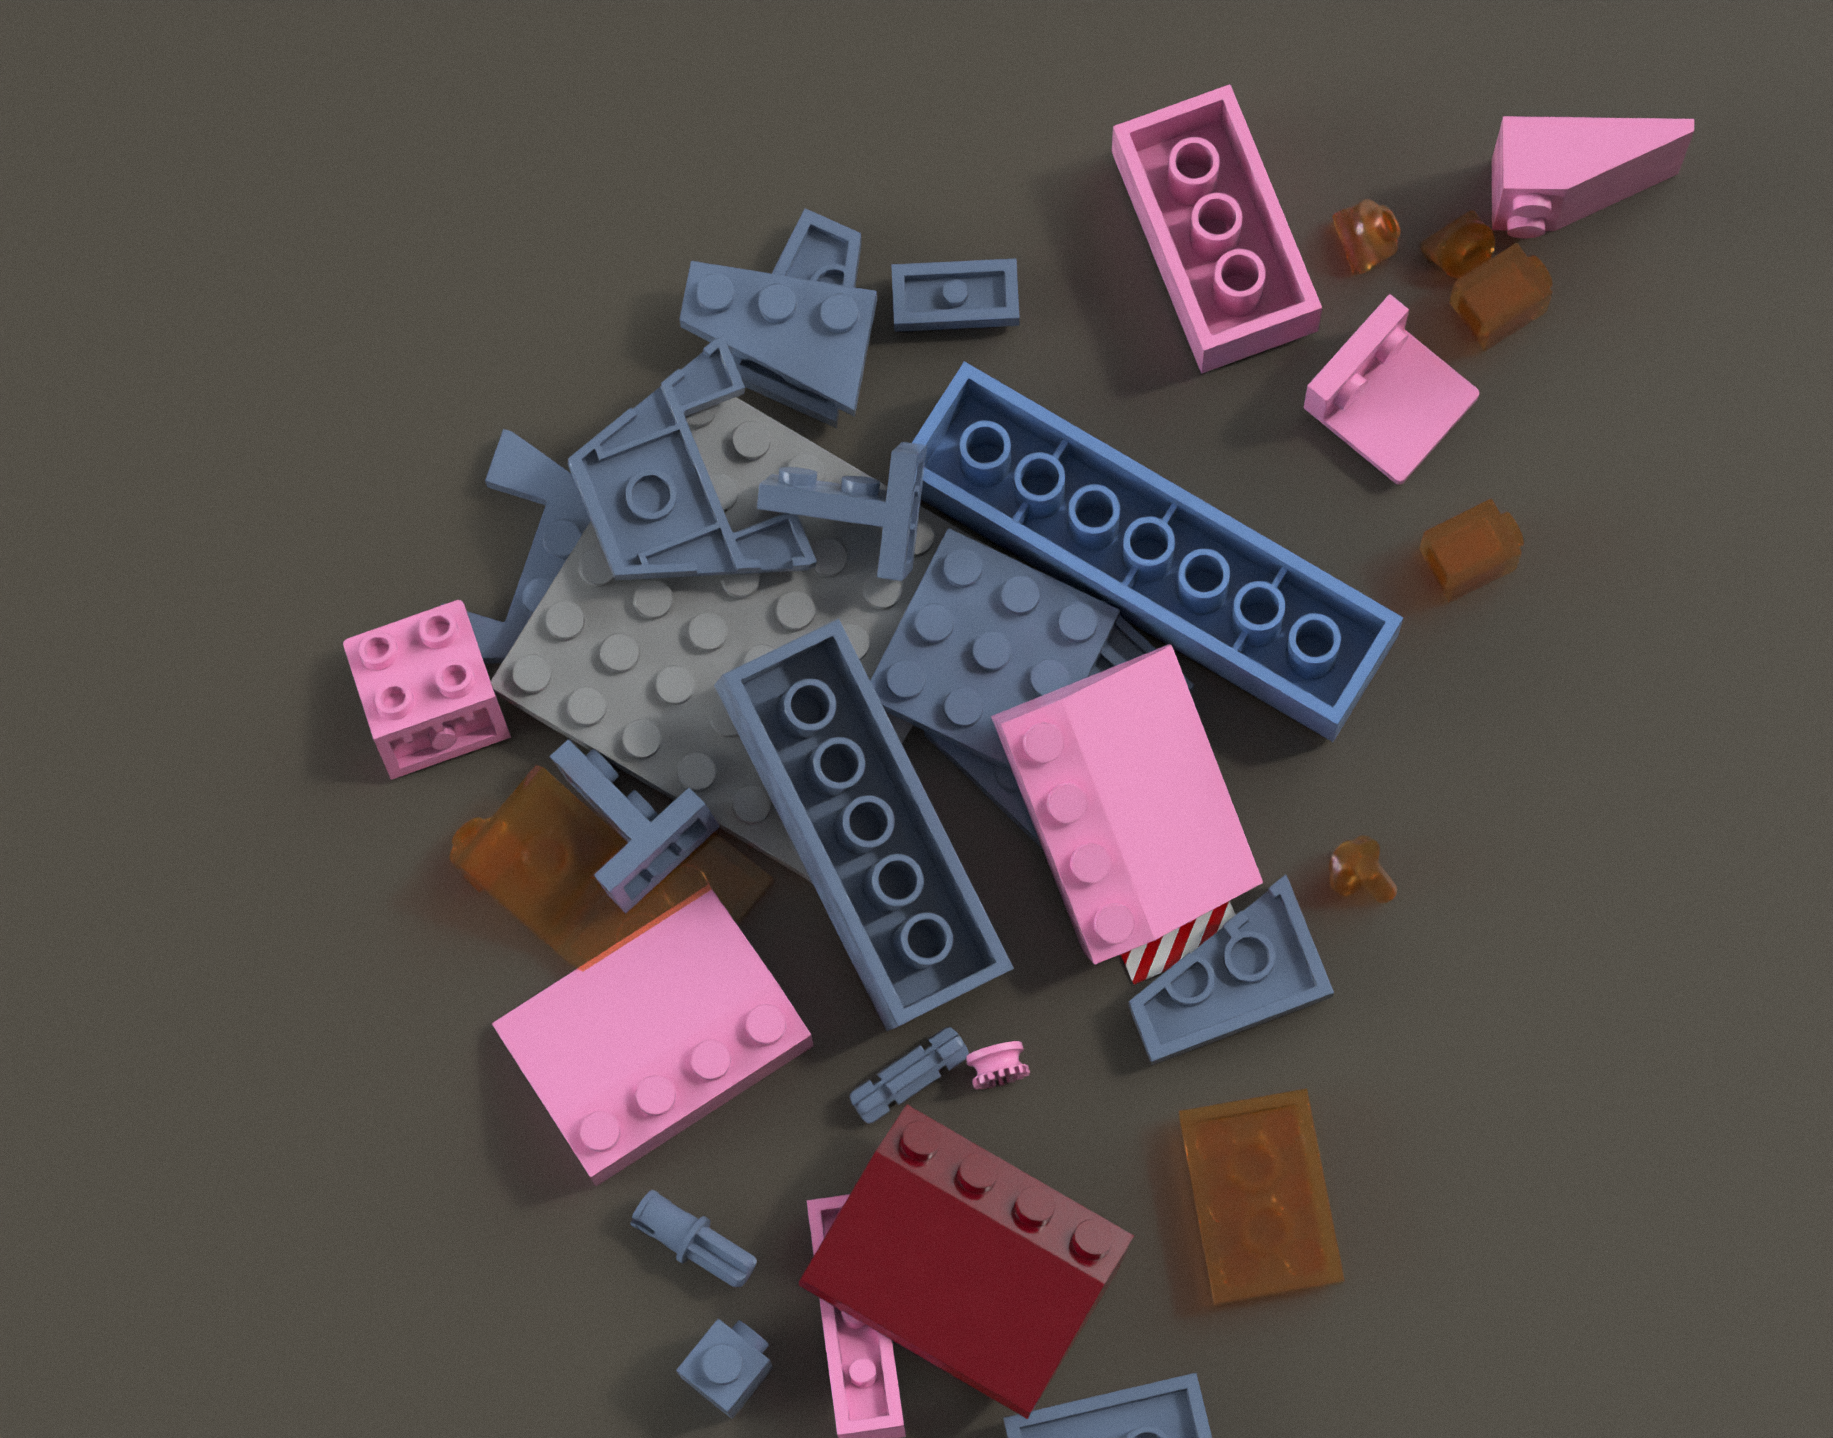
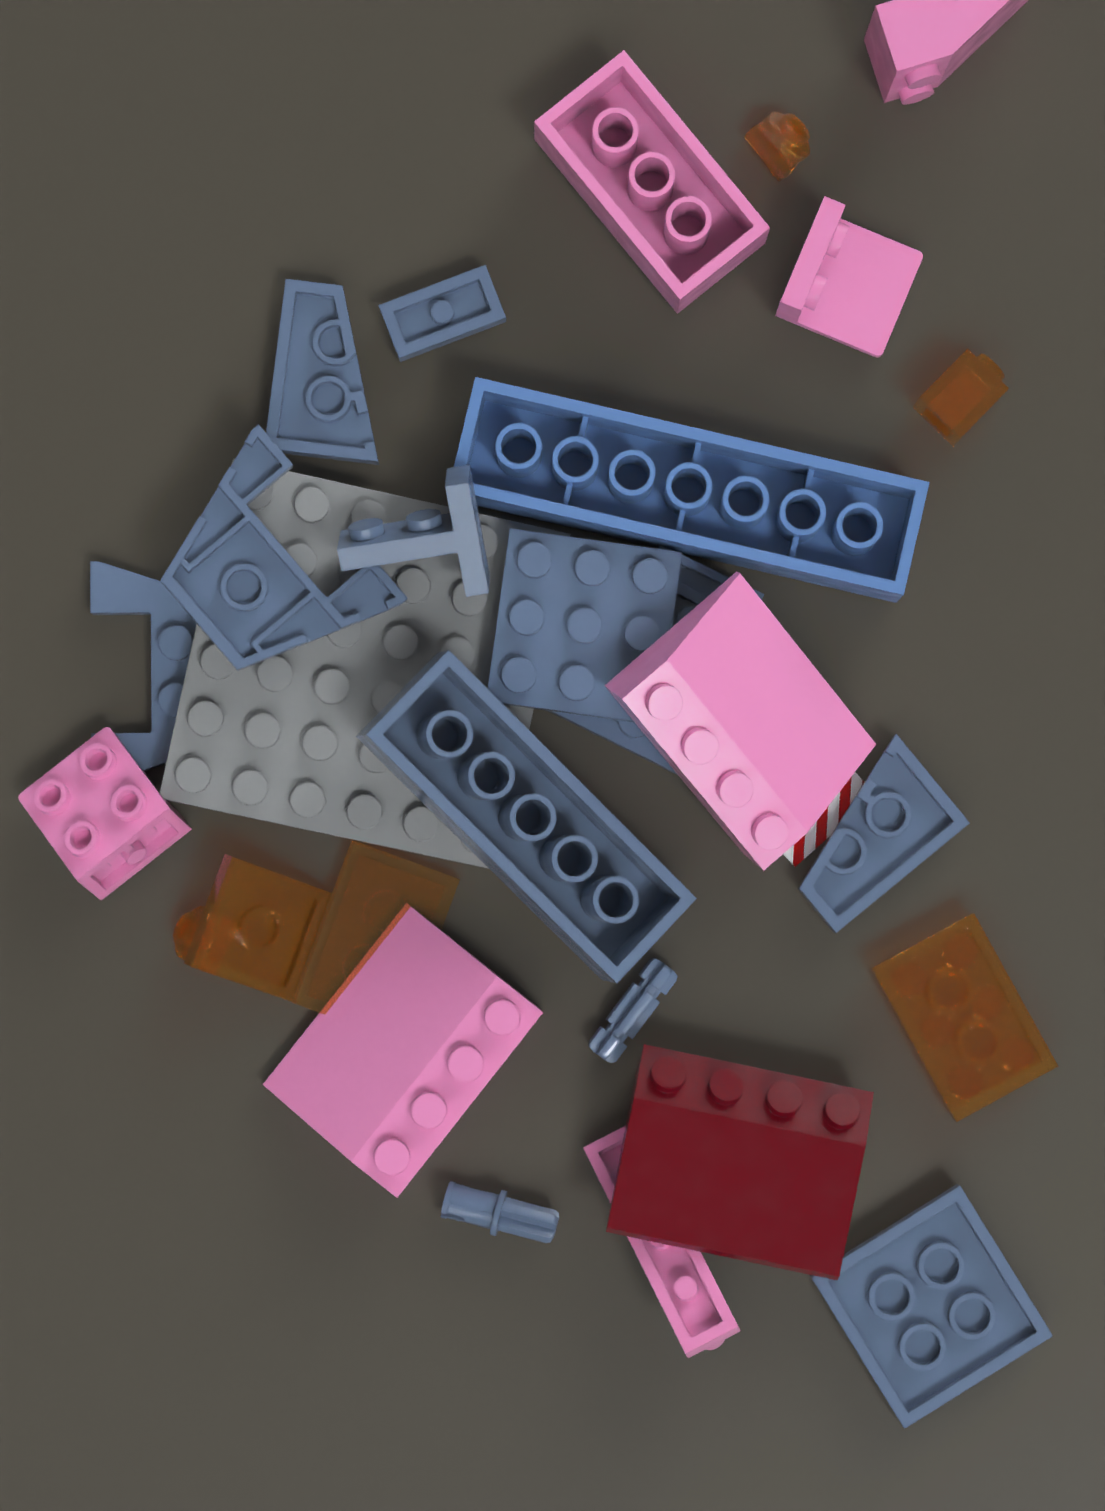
camera: 25 degrees left, 10 degrees up
sand blue bracket [550,739,720,914] -> none
sand blue brick [676,1319,773,1419] -> none
sand blue wing [679,261,877,417] -> none
bright pink bush [966,1041,1030,1090] -> none
clear orange plate [1329,835,1397,903] -> none
clear orange plate [1419,209,1495,279] -> none
clear orange brick [1449,243,1553,351] -> none

